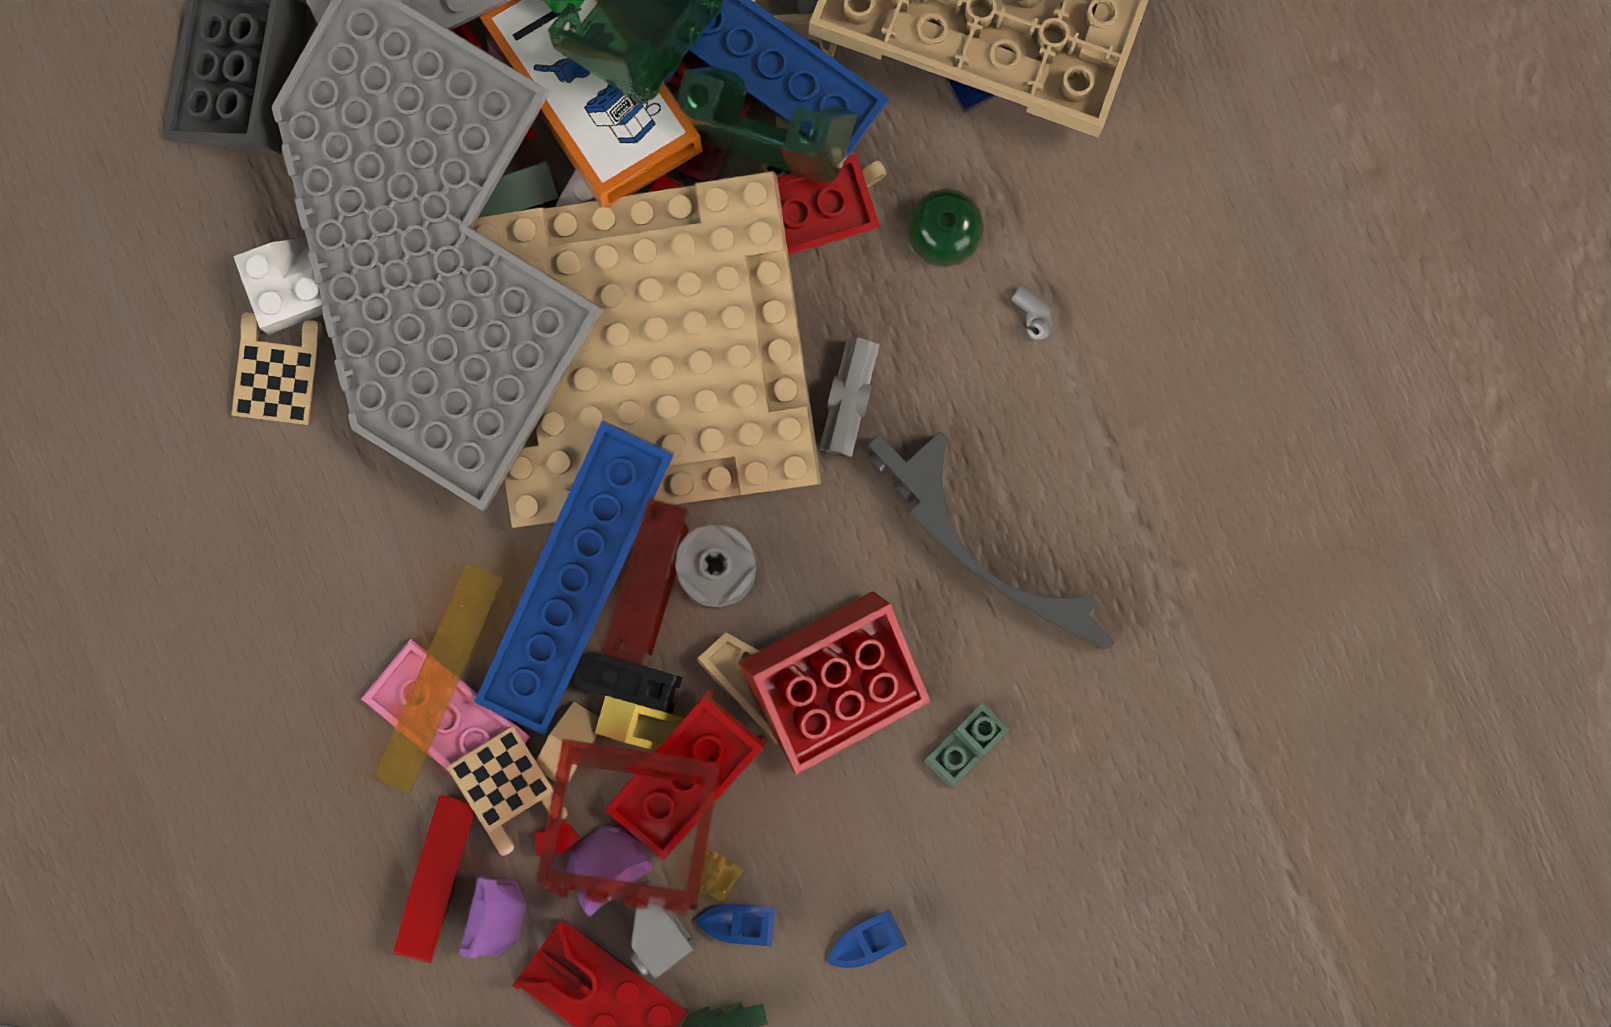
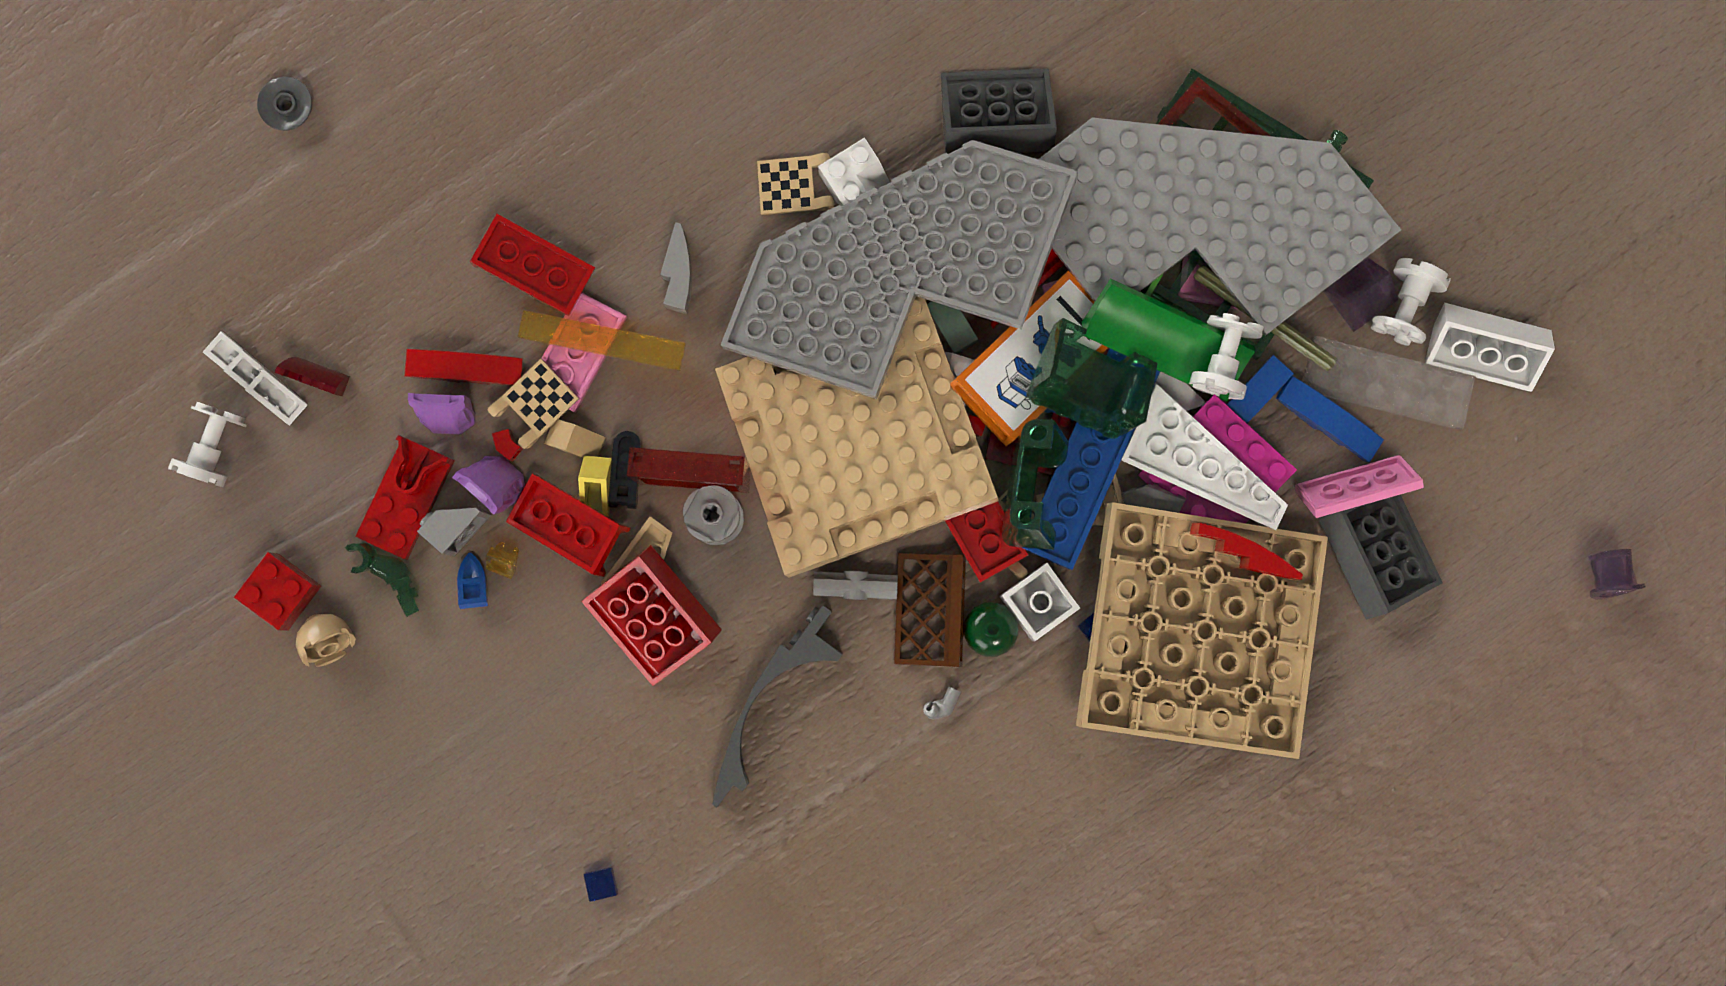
camera: 80 degrees right, 0 degrees up
blue plate [474,420,674,735] -> none
clear red window [537,739,720,915] -> none
blue plate [828,909,907,968] -> none
sand green slope [924,702,1010,788] -> none
none -> red plate [470,213,595,316]
none -> clear blue plate [583,867,618,902]
none -> light grey slope [660,222,692,314]
none -> reddish brown fence [894,553,966,667]
none -> white slope [999,563,1080,641]

